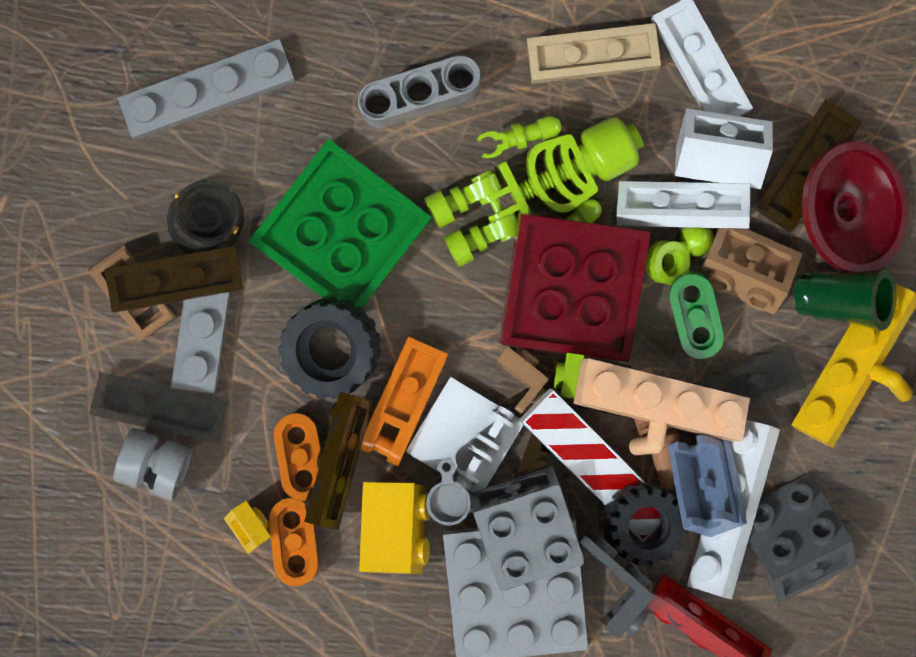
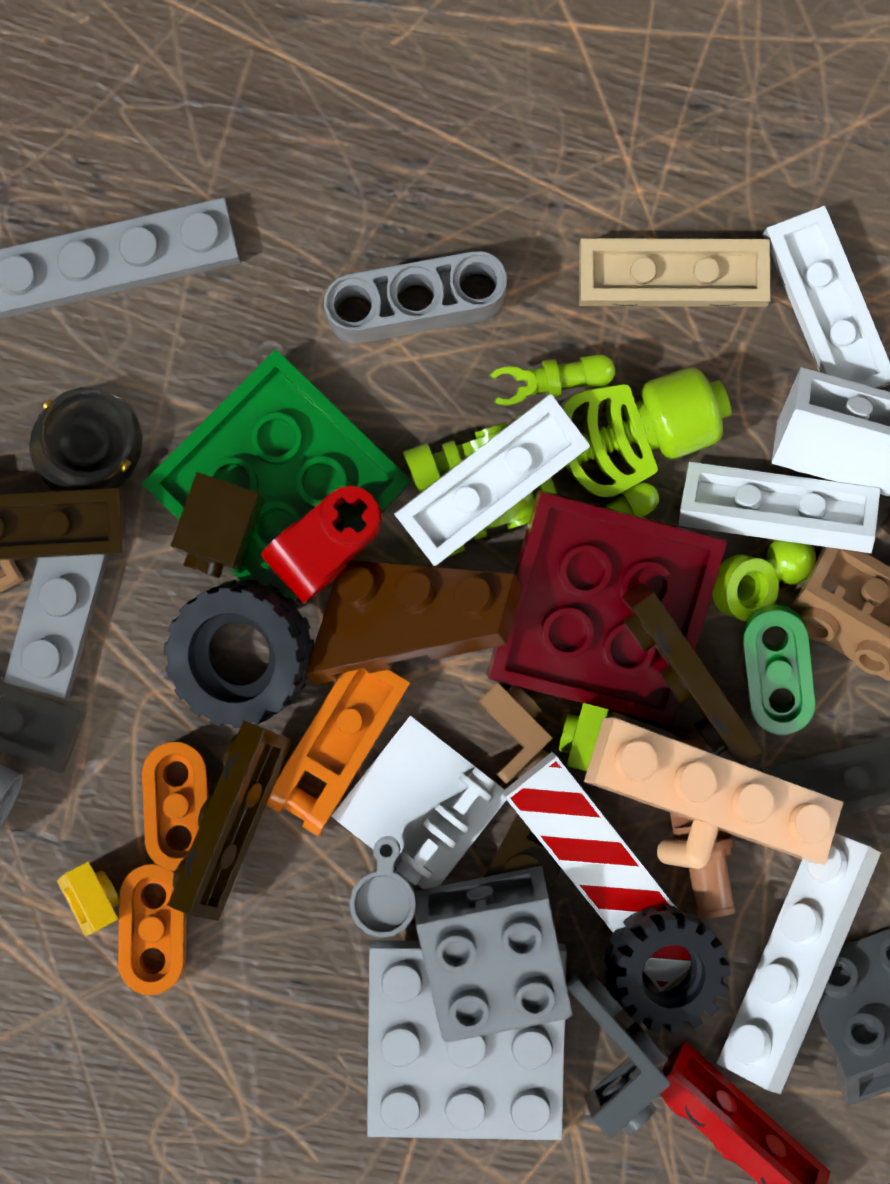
camera: 10 degrees right, 0 degrees up
yellow brick [359,482,430,574] -> none
sand blue hinge [668,435,747,537] -> none
none -> dark brown brick [171,472,265,579]
none -> red piece [261,486,383,604]
none -> reddish brown wing [305,560,523,685]
none -> white plate [394,394,590,566]
none -> dark brown plate [621,583,763,765]

